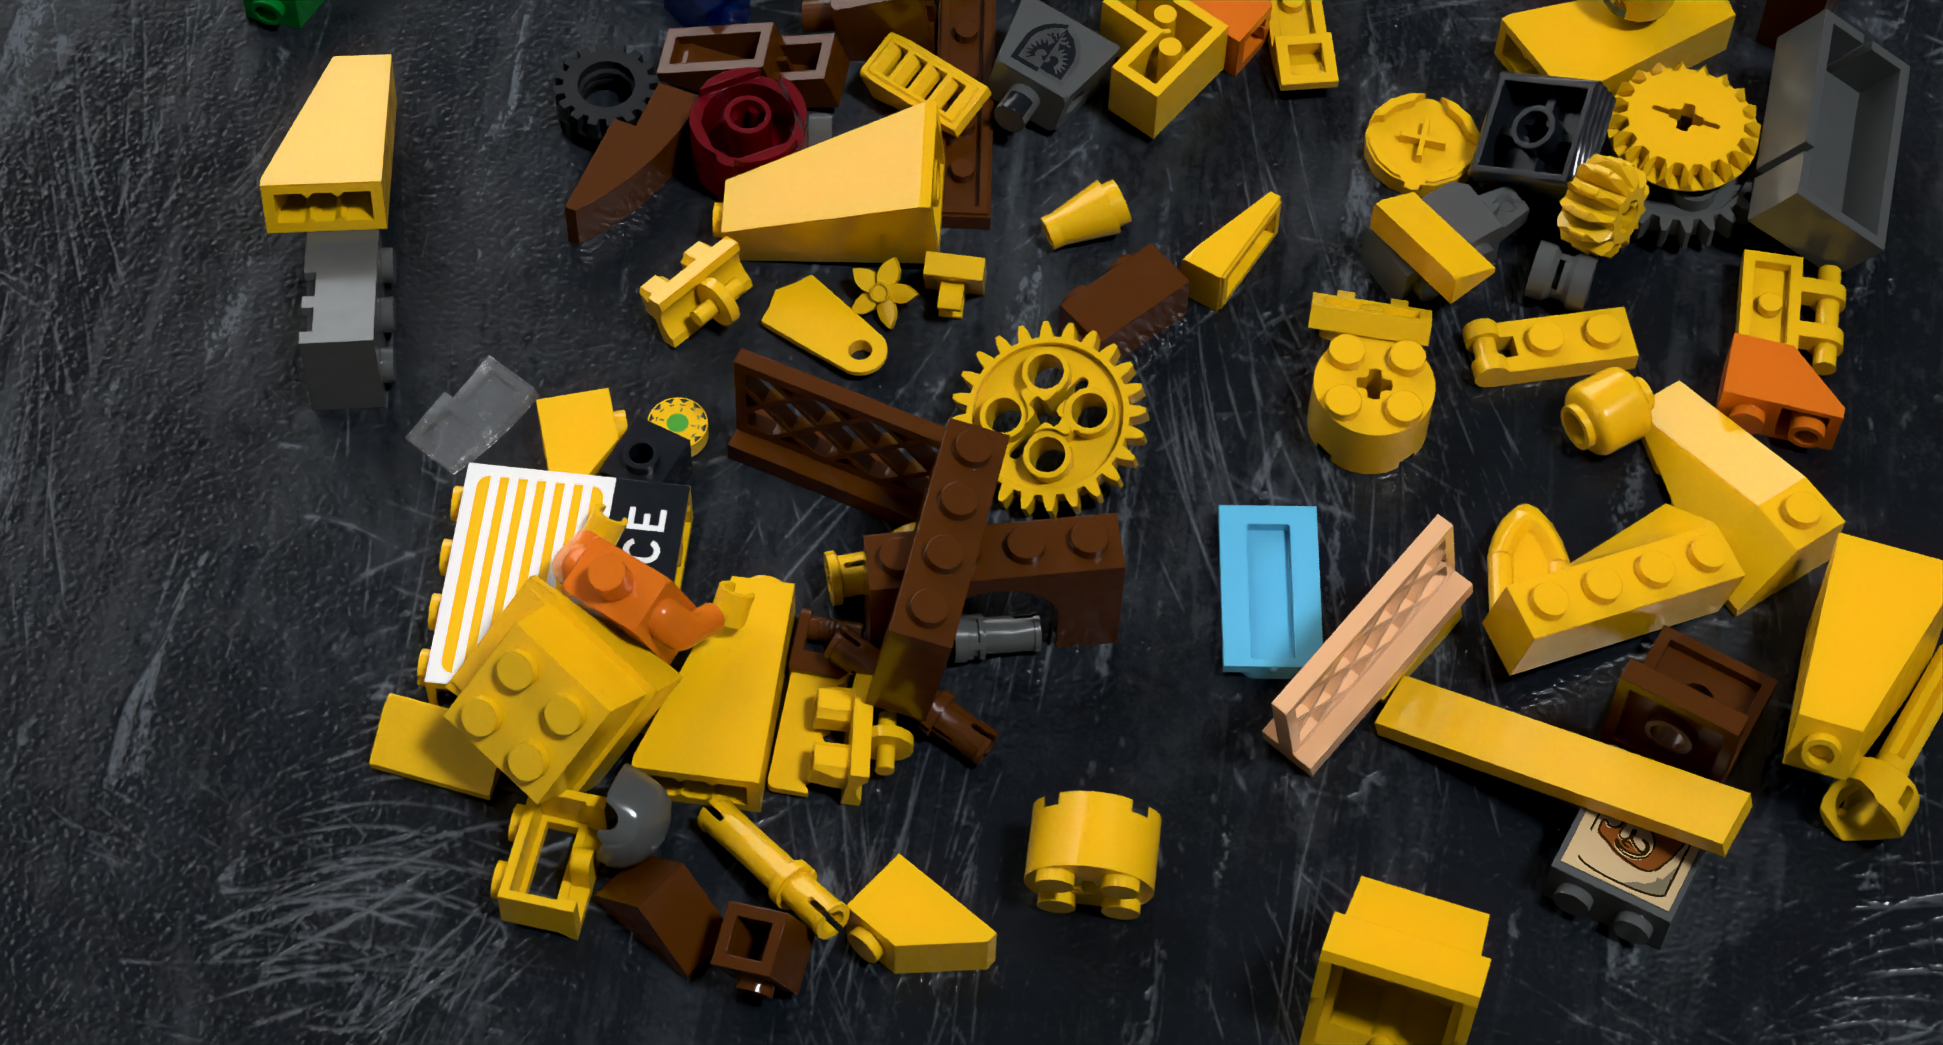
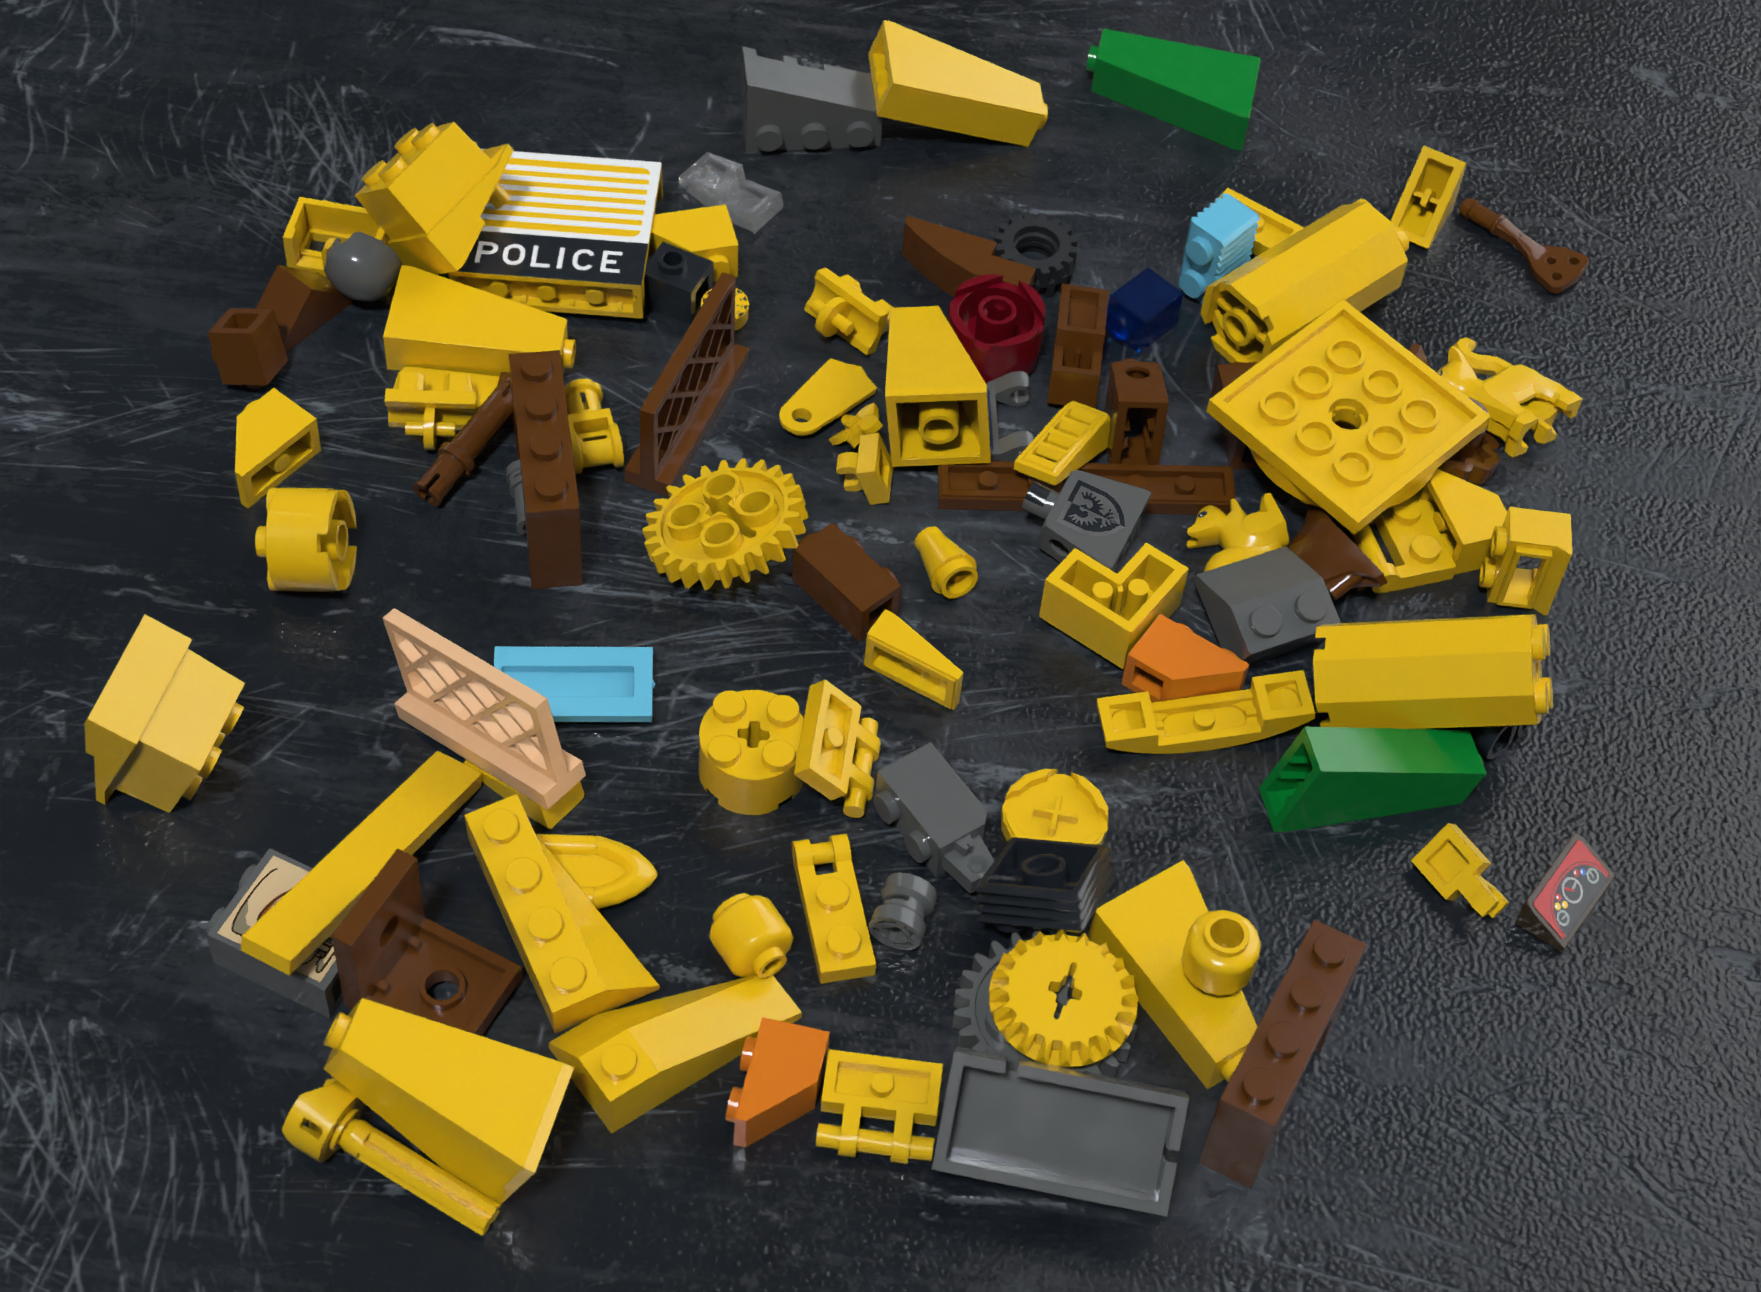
camera: 85 degrees right, 5 degrees down
orange torso [552,503,755,665] -> none
yellow pin [697,795,850,939] -> none
reddish brown arch [864,418,1010,721] -> none
yellow slope [1369,192,1495,304] -> none
yellow gear [1557,153,1649,258] -> none

